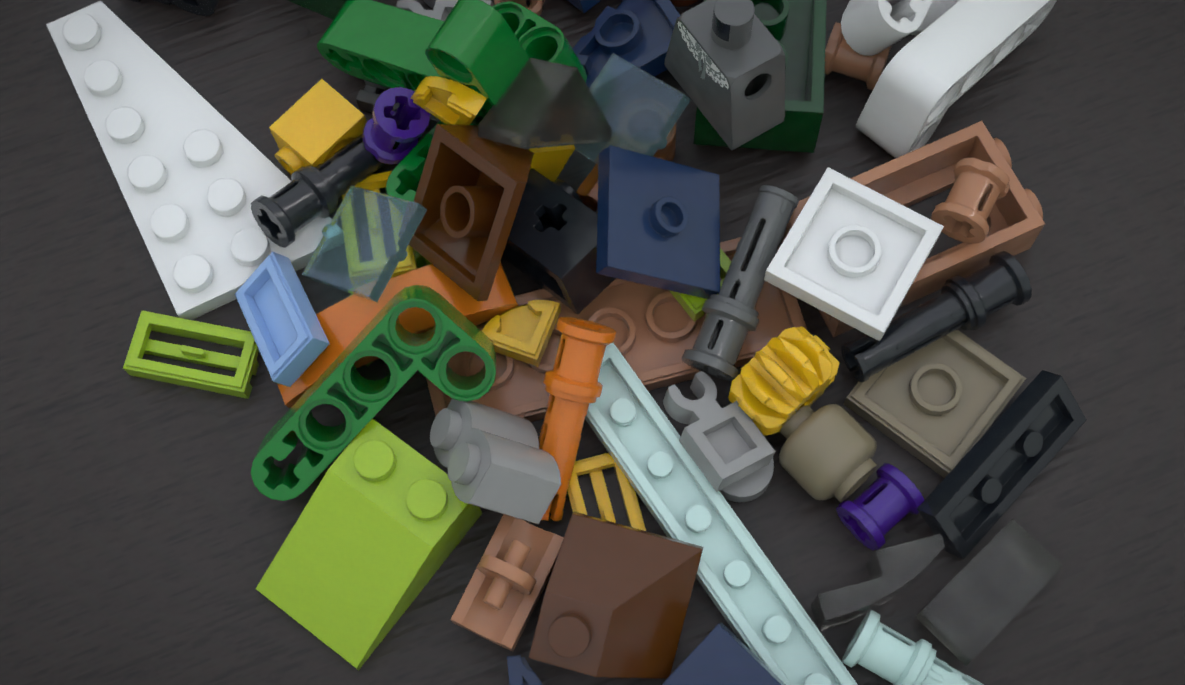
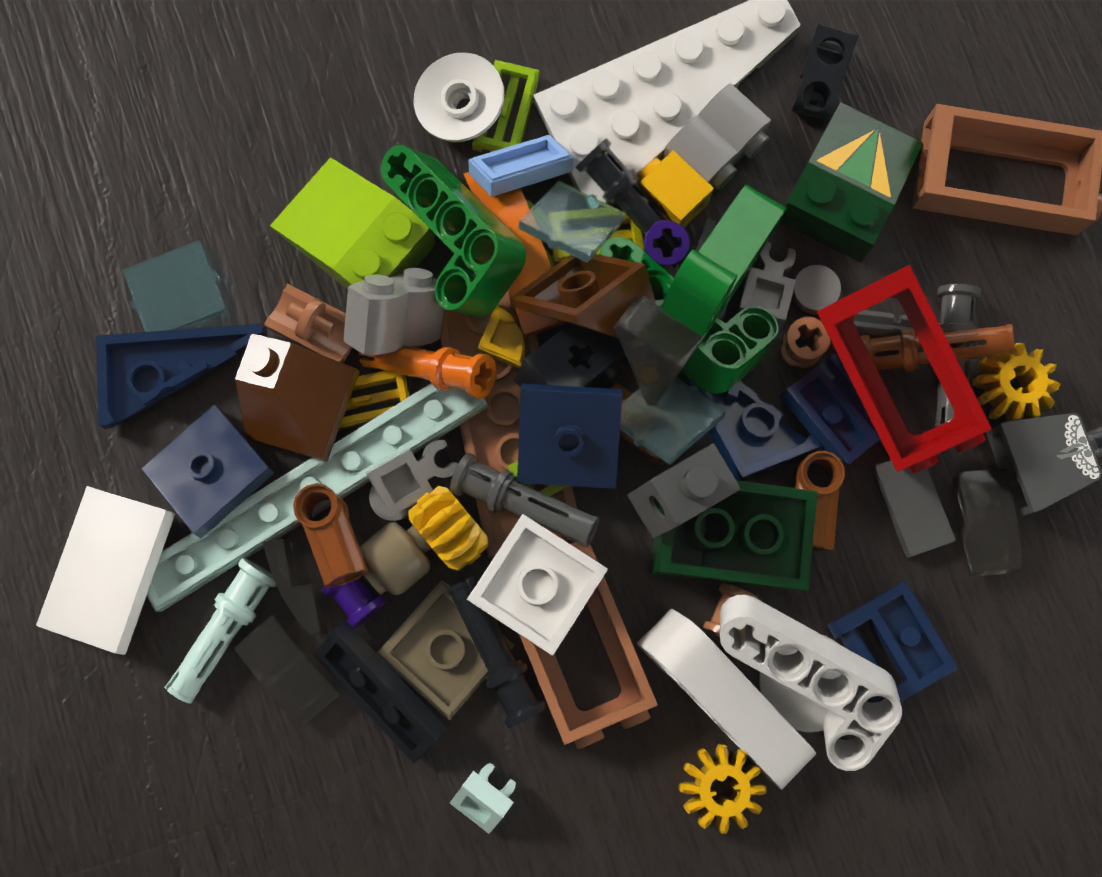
camera: 90 degrees right, 10 degrees up
yellow tile [411,76,487,125] -> none
nougat bush [931,157,1010,243] -> none
none -> dark orange piece [293,483,369,588]
none -> white dish [414,53,505,142]
none -> light aqua tile [450,763,516,834]
none -> light grey brick [664,83,771,191]
none -> yellow gear [679,744,766,834]

